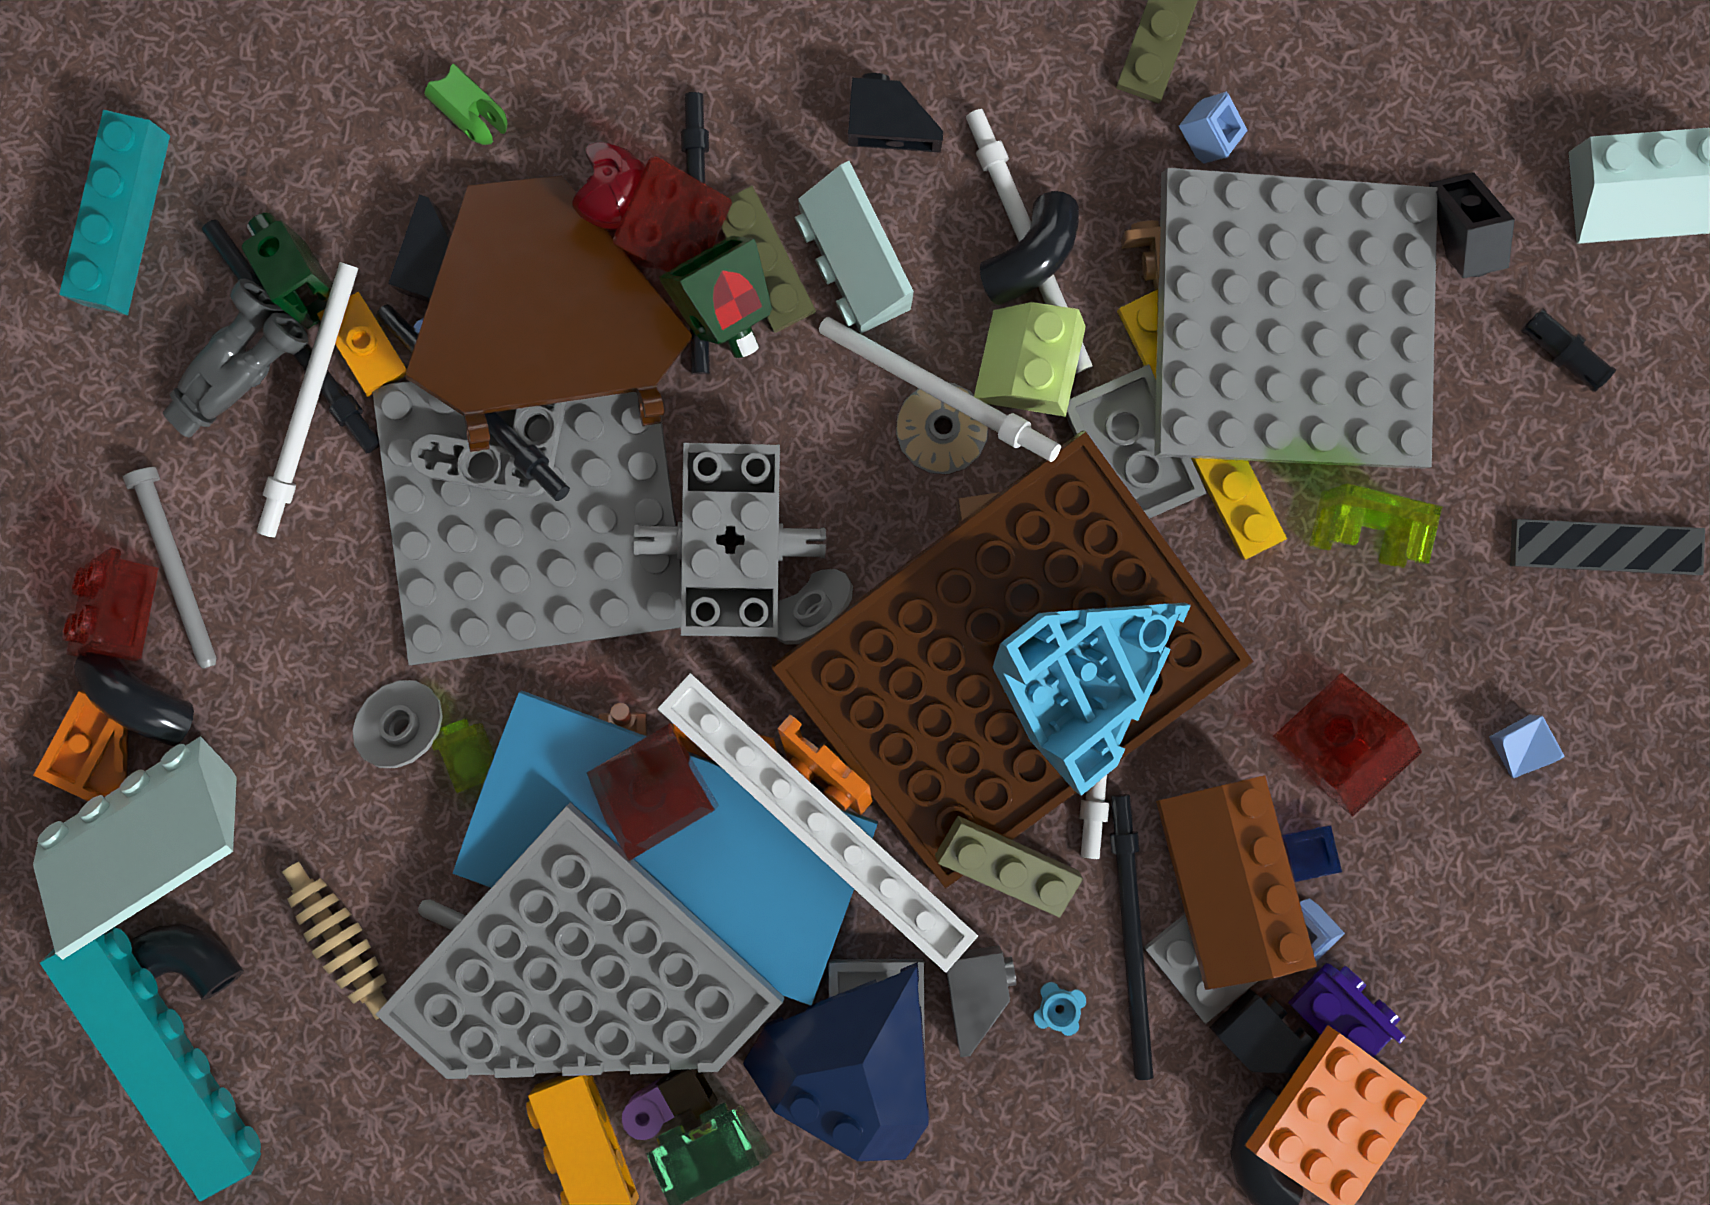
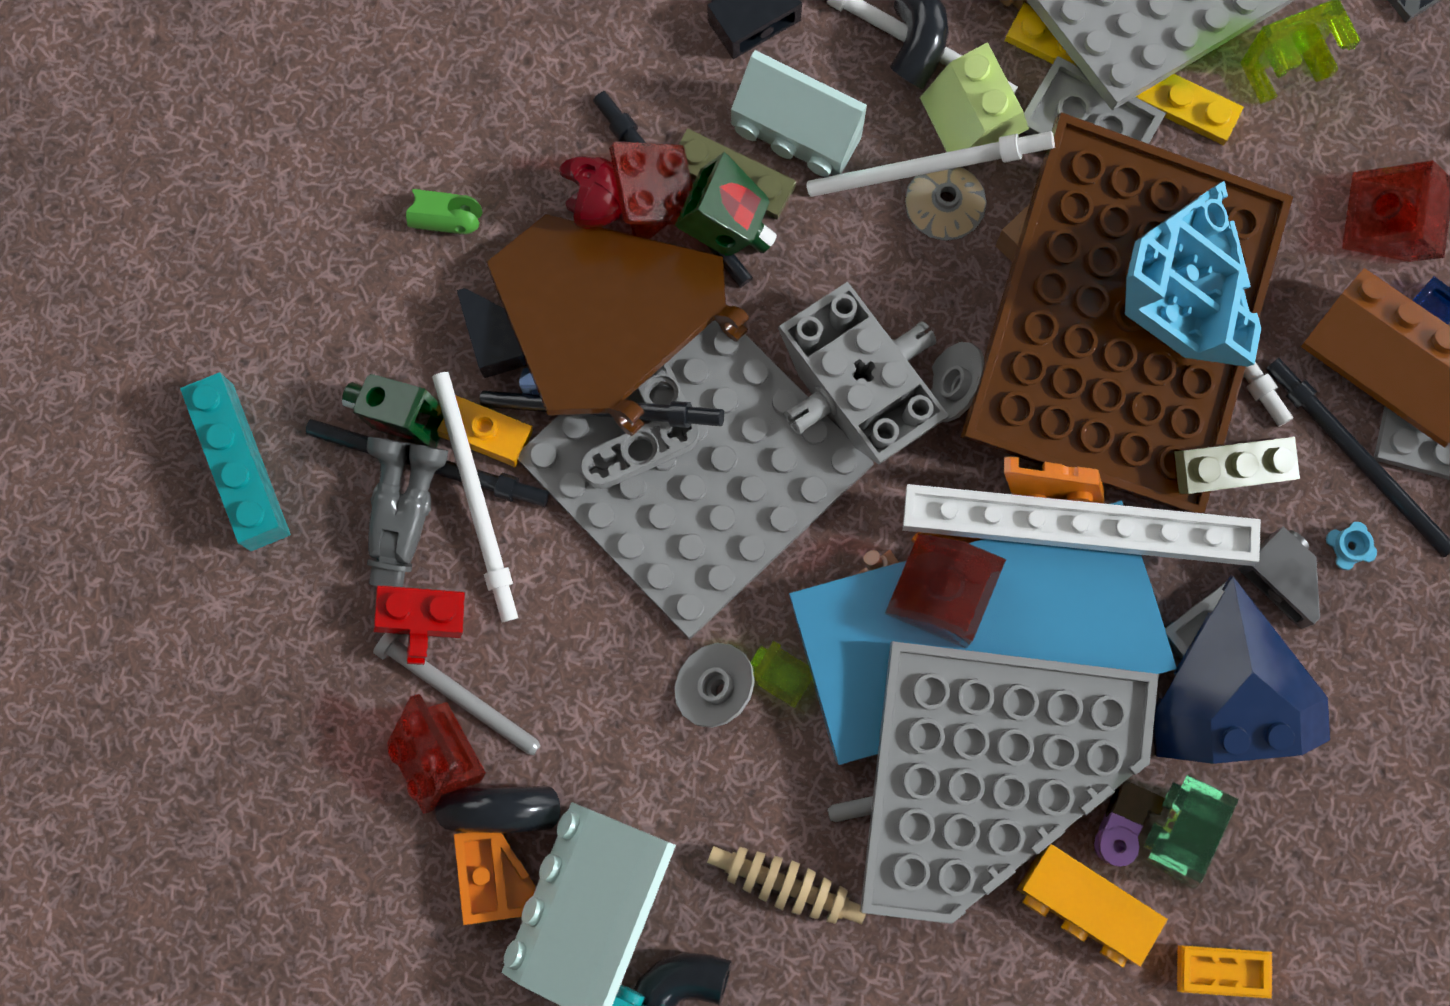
camera: 35 degrees left, 10 degrees down
none -> red plate [373,585,465,665]

